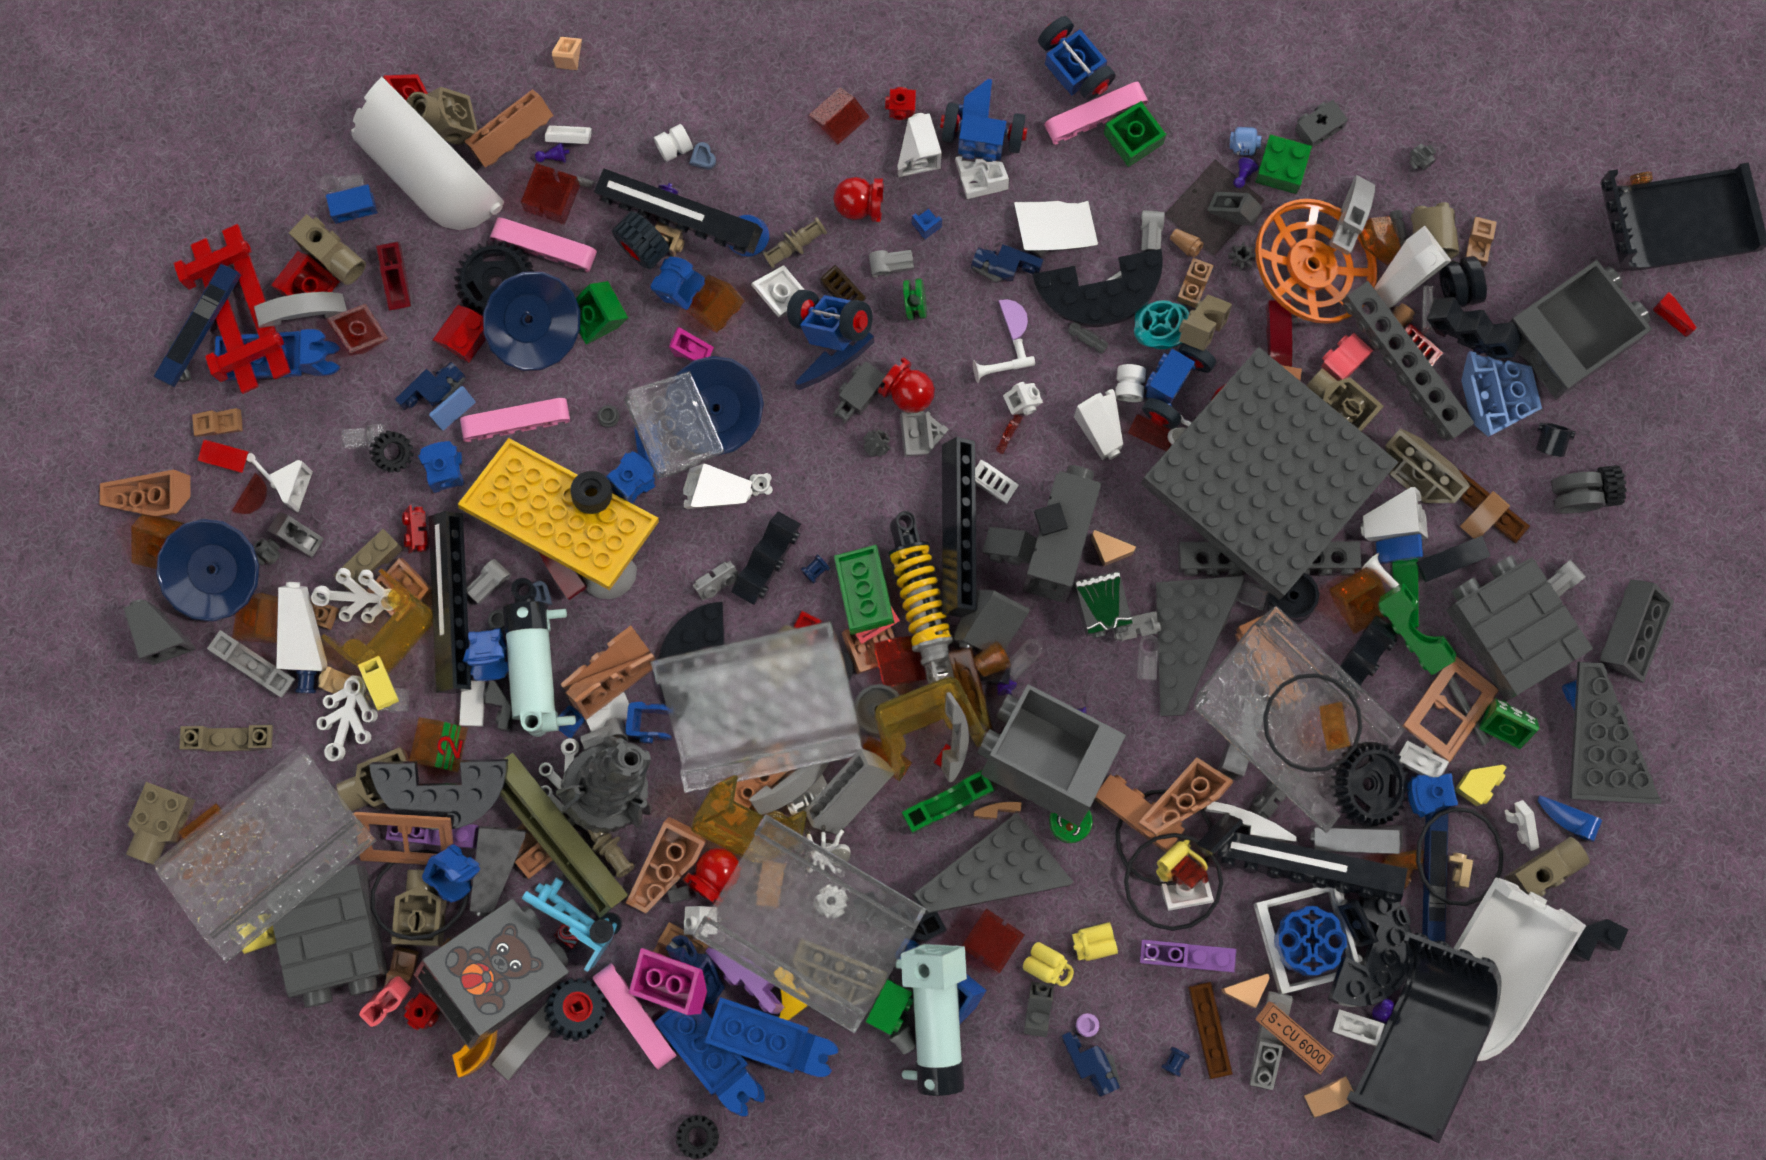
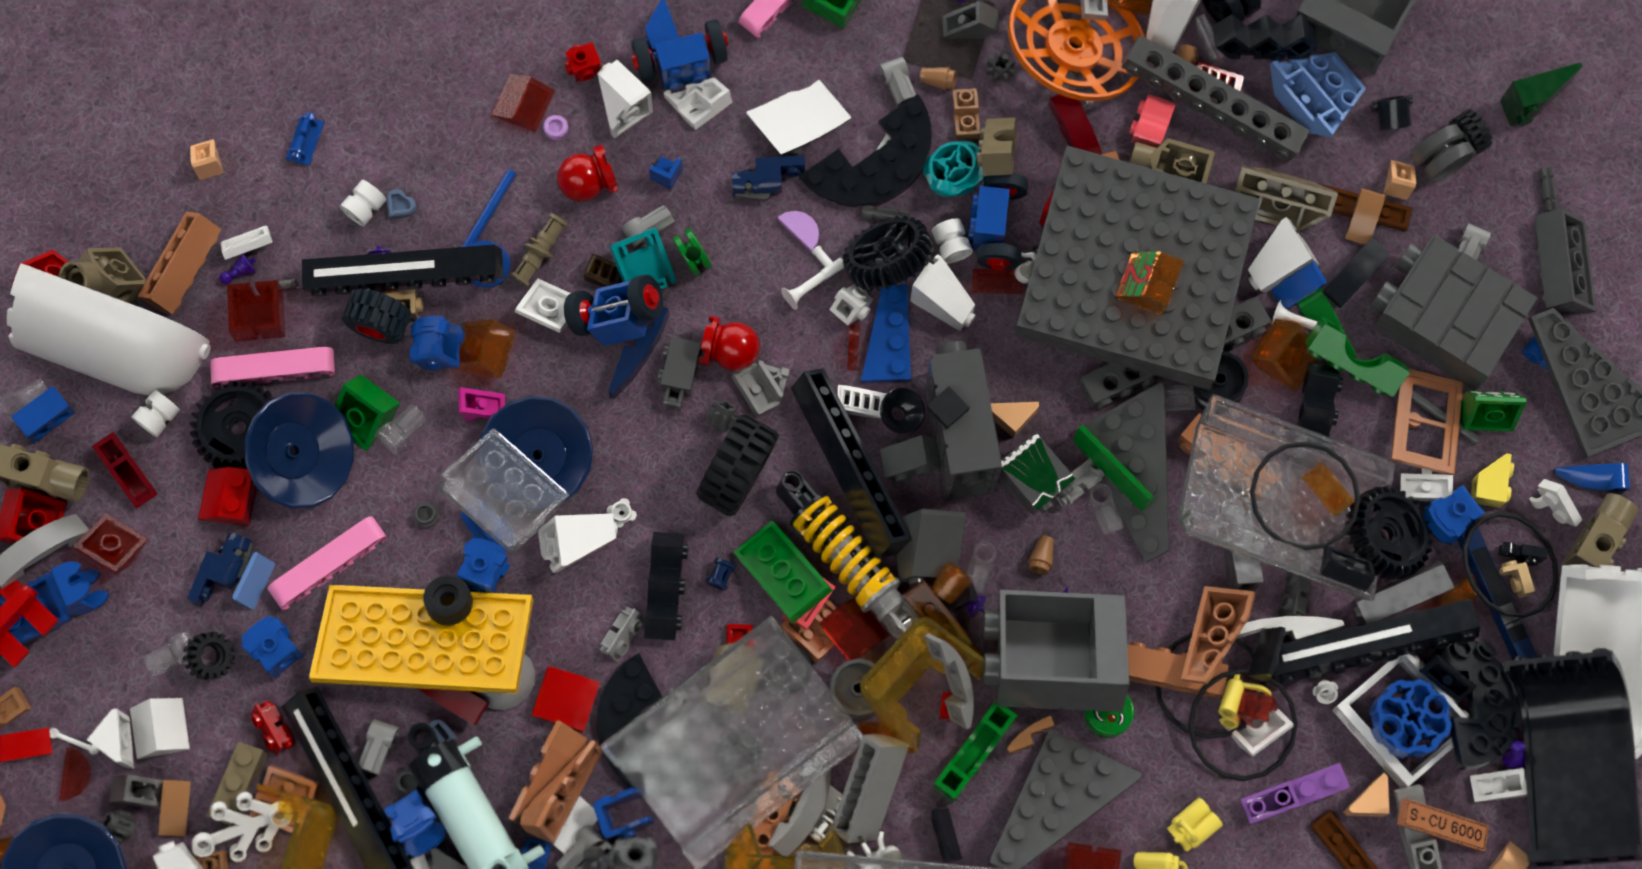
camera: 30 degrees left, 5 degrees down
none -> white slope [130,698,190,760]
none -> white wheel [131,390,180,438]
none -> medium nougat slope [158,780,191,837]
none -> blue hinge [286,112,325,166]
none -> clear piece [375,403,428,455]
none -> blue bar [462,169,516,247]
none -> red slope [530,666,600,732]
none -> lavender tile [544,115,568,140]
none -> teal container [608,227,677,289]
none -> black tyre [696,414,779,516]
none -> black gear [843,216,934,291]
none -> blue wing [861,284,911,383]
none -> black piece [880,388,925,434]
none -> black slope [930,808,963,864]
none -> medium nougat cone [1028,535,1054,575]
none -> green slope [1073,425,1156,511]
none -> clear orange slope [1115,252,1184,316]
none -> white plate [1313,680,1338,704]
none -> black slope [1320,545,1375,591]
none -> light nougat slope [1383,160,1417,200]
none -> black plate [1498,542,1548,566]
none -> dark green slope [1500,62,1583,127]
none -> dark grey axle [1538,167,1559,213]

